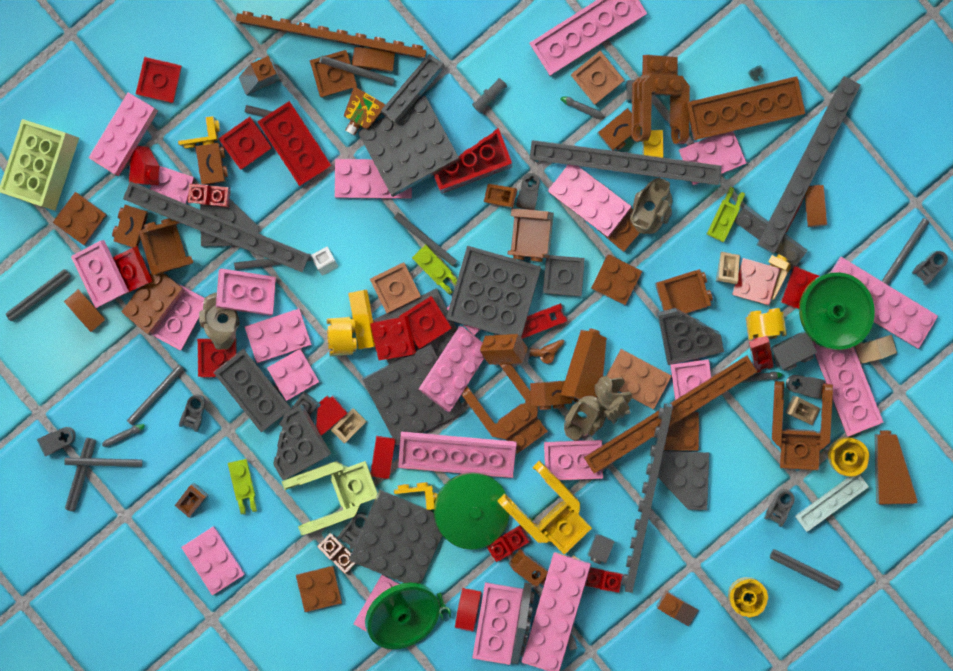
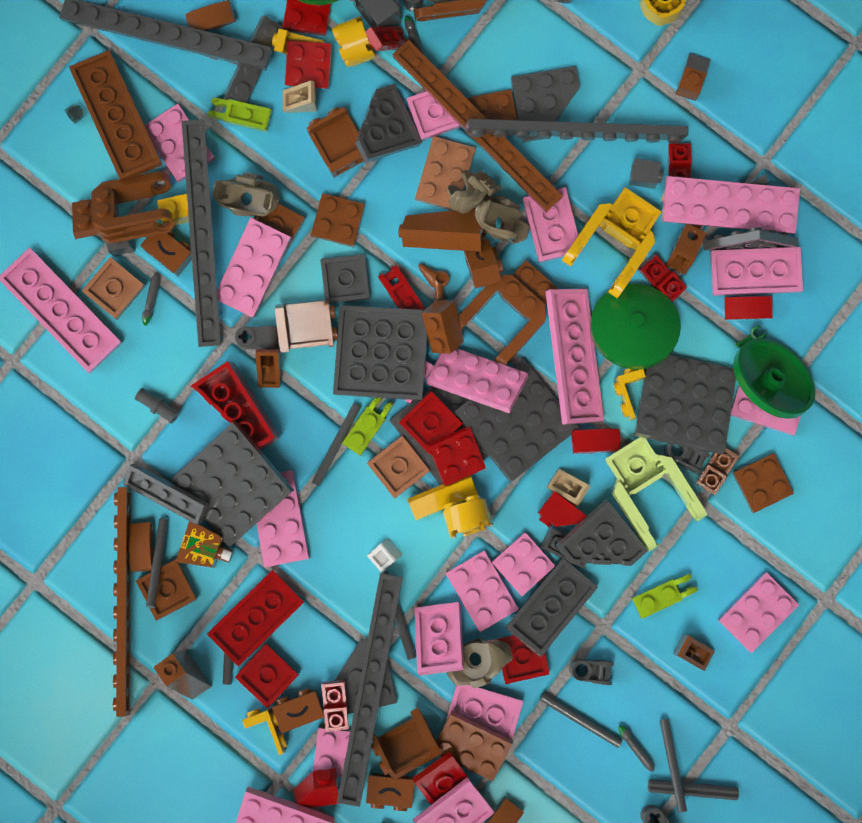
camera: 90 degrees left, 5 degrees down
red plate [136,57,182,103] -> none

